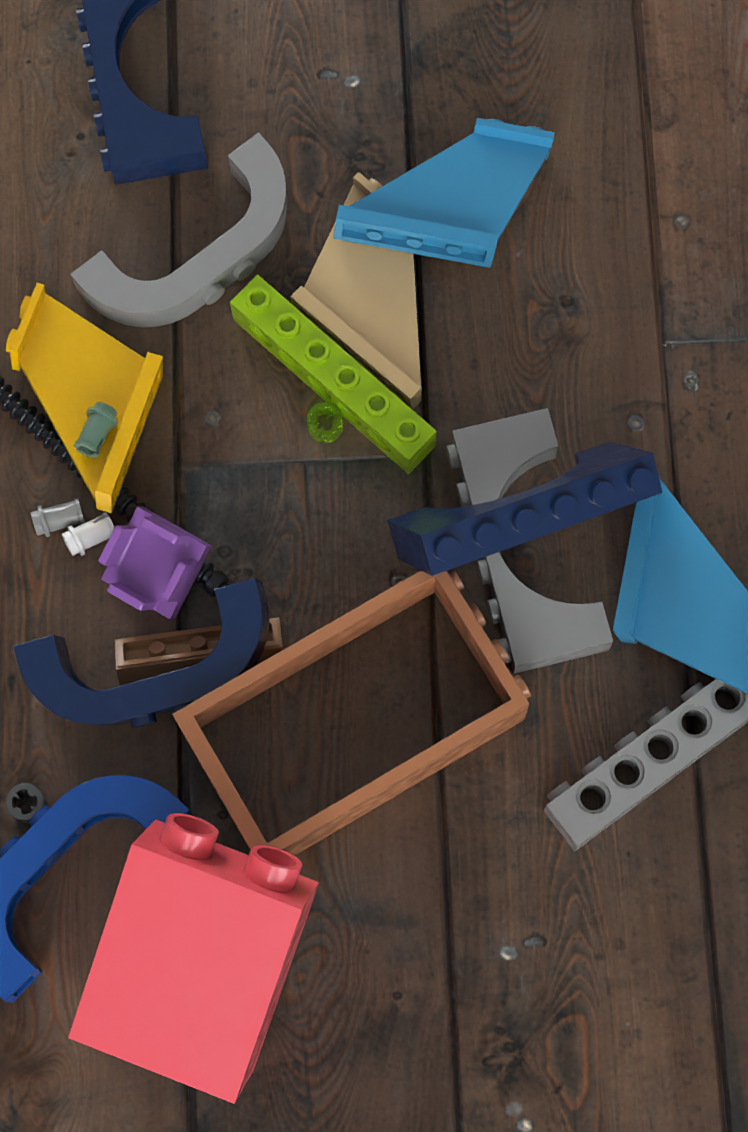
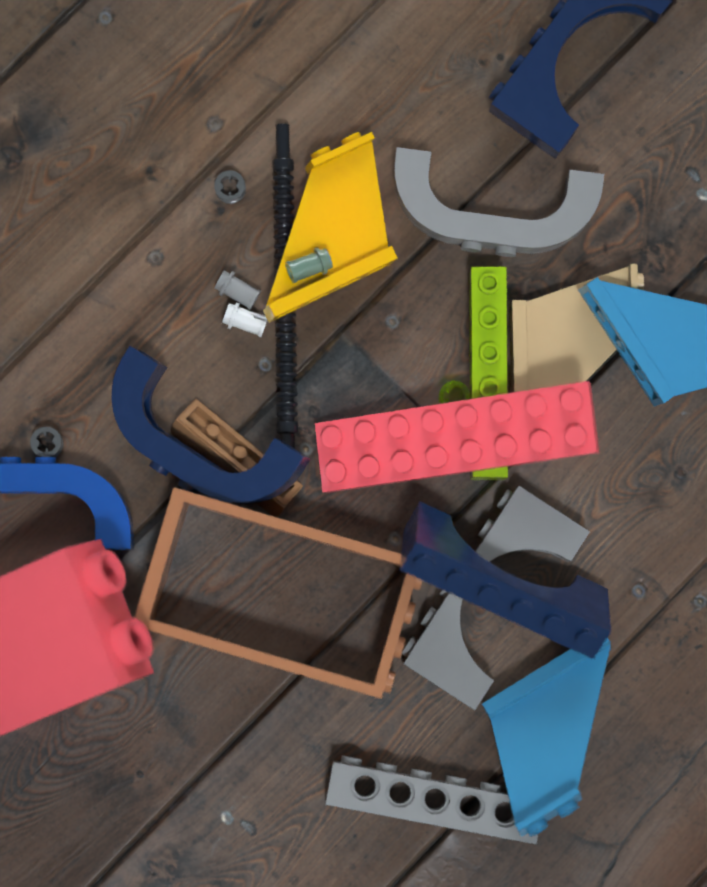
camera: 40 degrees right, 10 degrees up
medium lavender panel [98,506,212,619] -> none
none -> coral plate [315,381,600,493]

